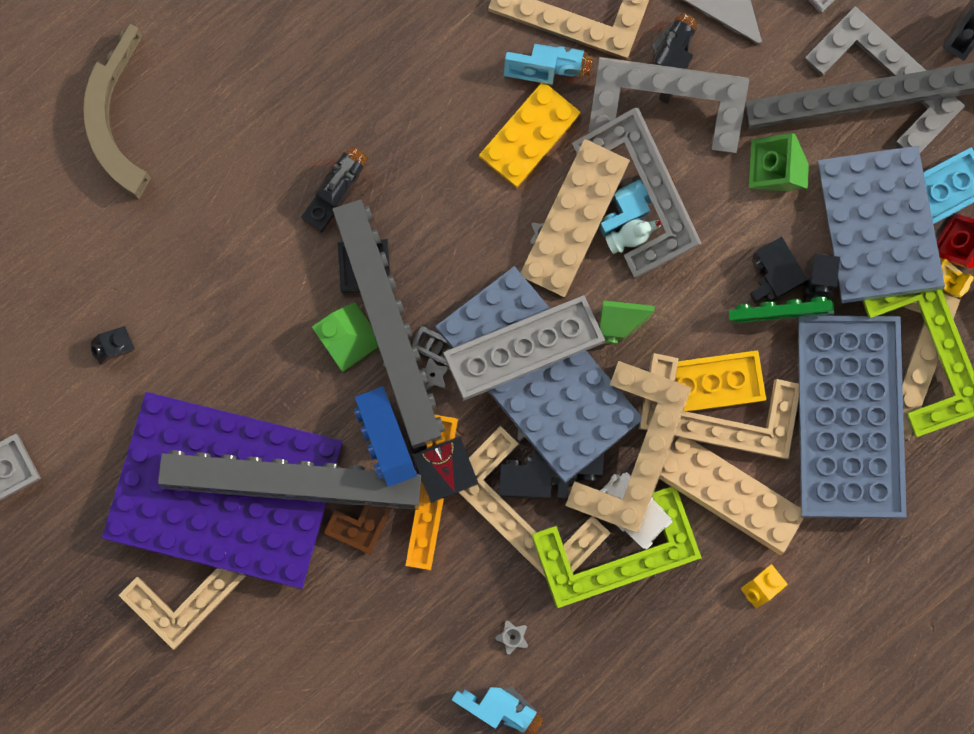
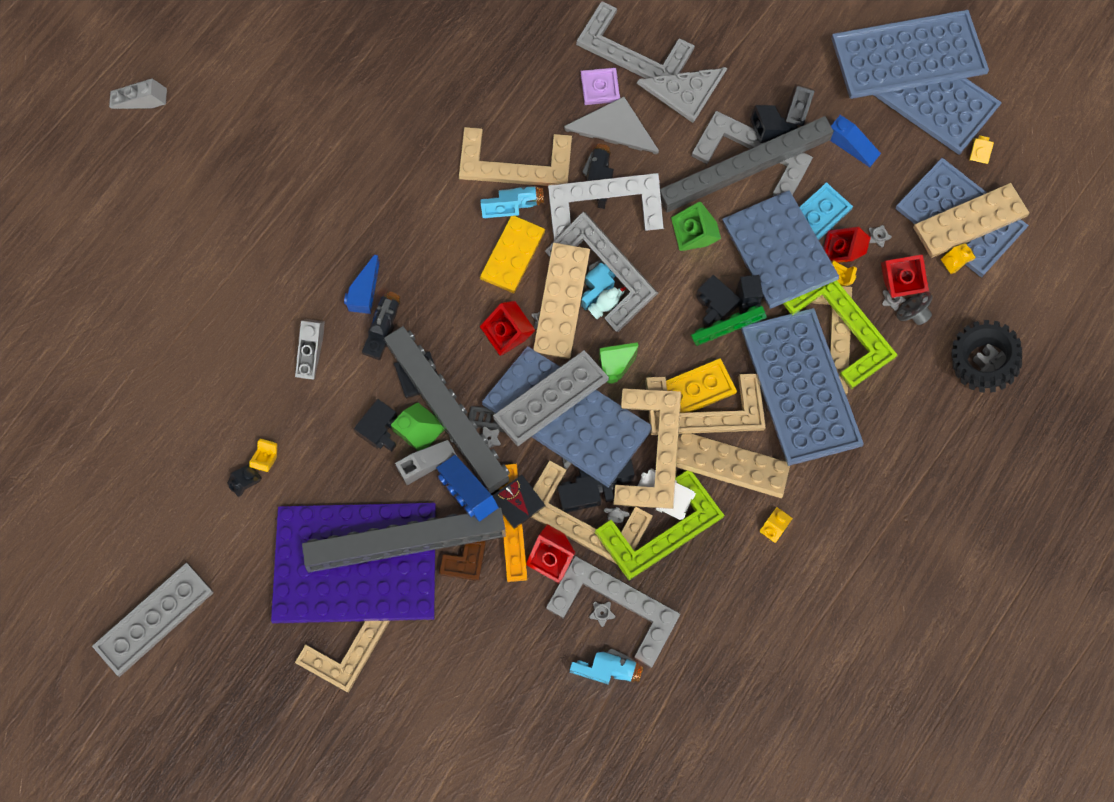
camera: 15 degrees left, 10 degrees down
dark tan arch [84,24,151,199] -> none
none -> yellow bracket [250,439,277,472]
none -> light grey slope [295,319,325,380]
none -> blue slope [344,255,380,314]
none -> black hinge [354,399,398,452]
none -> light grey slope [395,440,457,485]
none -> red slope [480,301,535,356]
none -> red slope [526,524,575,584]
none -> light grey plate [546,556,680,668]
none -> light grey plate [604,507,629,523]
none -> black hinge [750,105,798,143]

